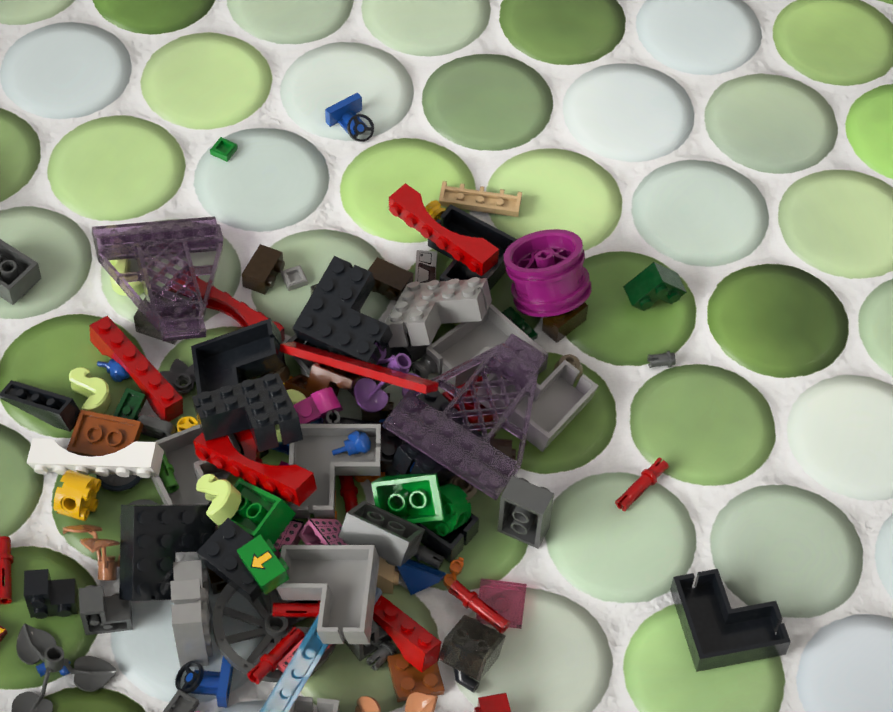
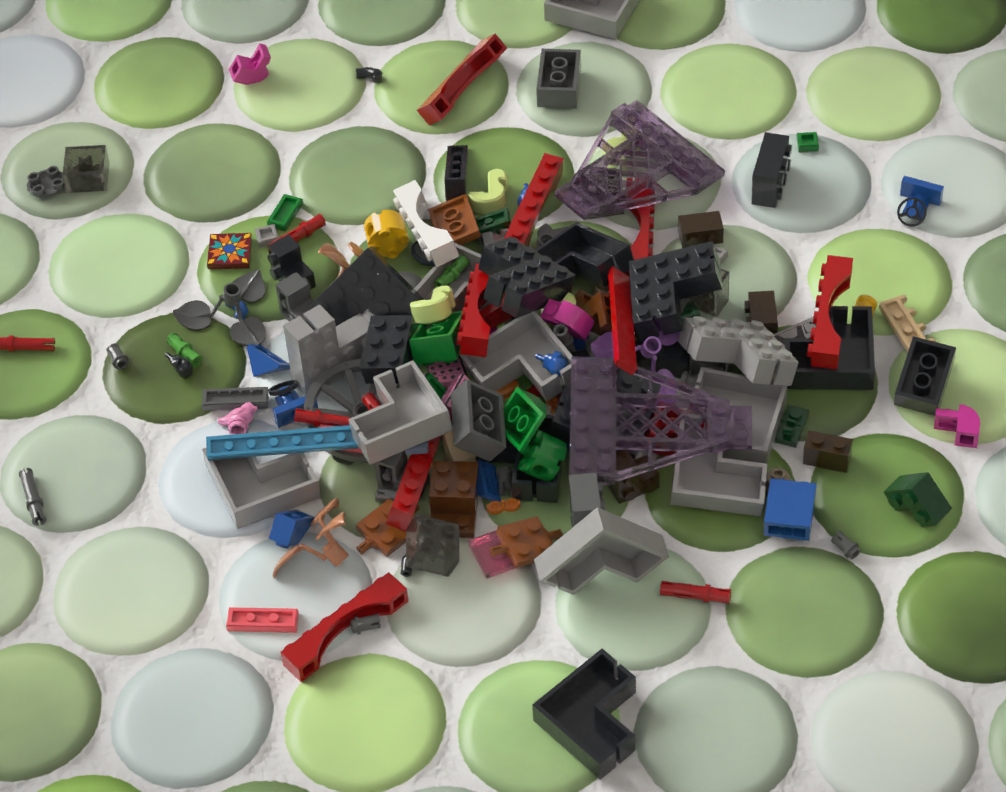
camera: 65 degrees right, 5 degrees down
green brick [236,534,289,595] -> none
red pin [448,580,511,634] -> none
magenta wheel [504,229,592,317] -> none
none -> blue slope [247,344,290,377]
none -> reddish brown bracket [429,461,478,538]
none -> dark orange plate [490,516,563,568]
none -> light grey piece [534,507,669,595]
none -> black brick [751,132,792,208]
none -> blue brick [763,478,816,541]
none -> black brick [894,336,956,416]
none -> dark pink brick [934,404,980,448]

